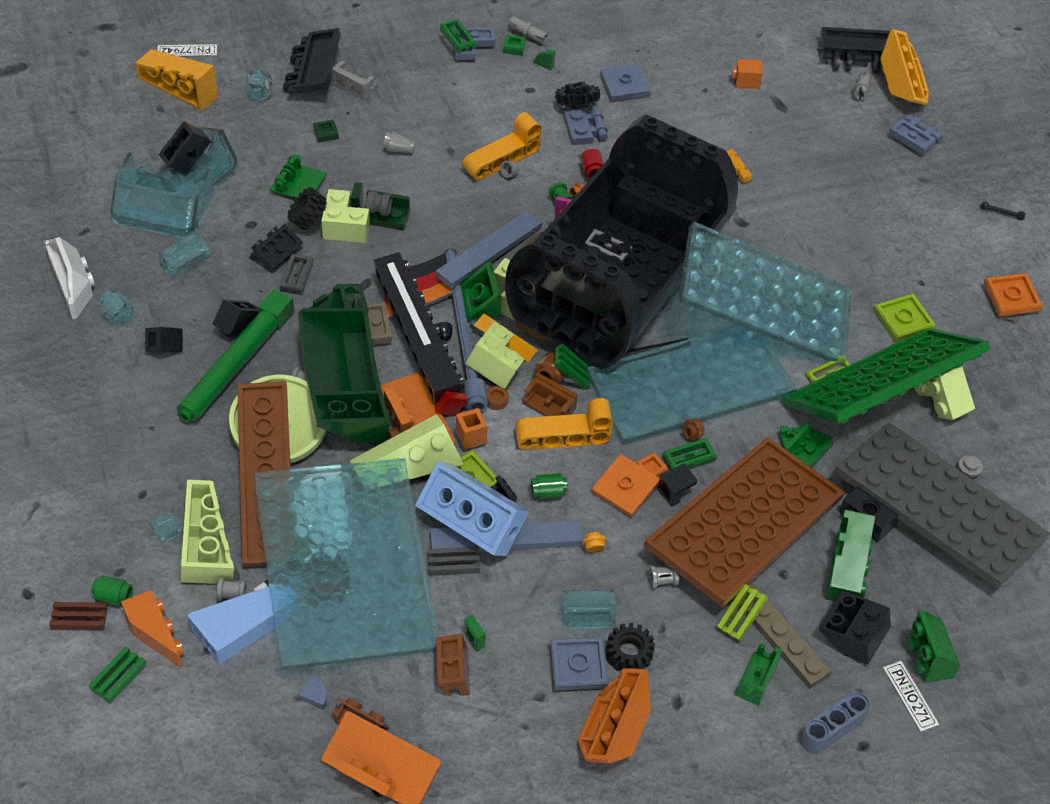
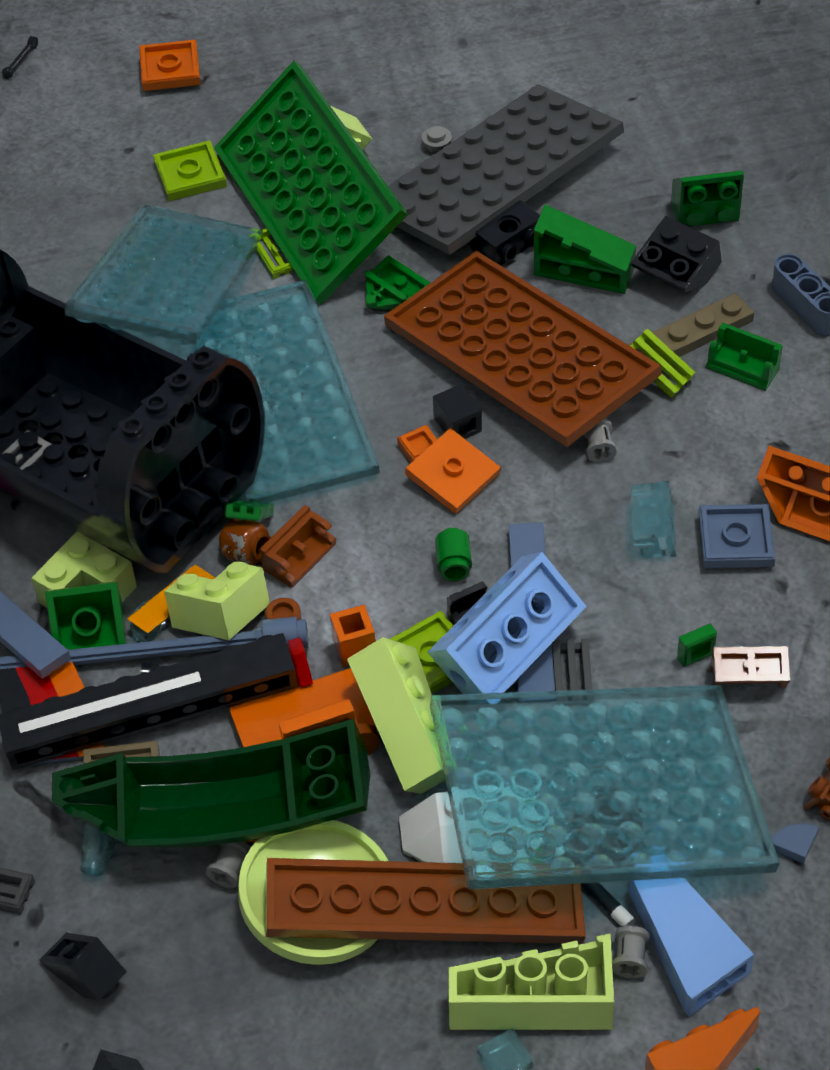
camera: 80 degrees left, 0 degrees up
green brick [177,289,294,423] -> none
light orange beam [515,398,613,450] -> none
light orange plate [582,532,607,552] -> none
black tyre [606,623,655,671] -> none
green tile [662,438,717,470] -> none
dark orange plate [683,419,705,442] -> none
white sticker [883,661,939,731] -> none

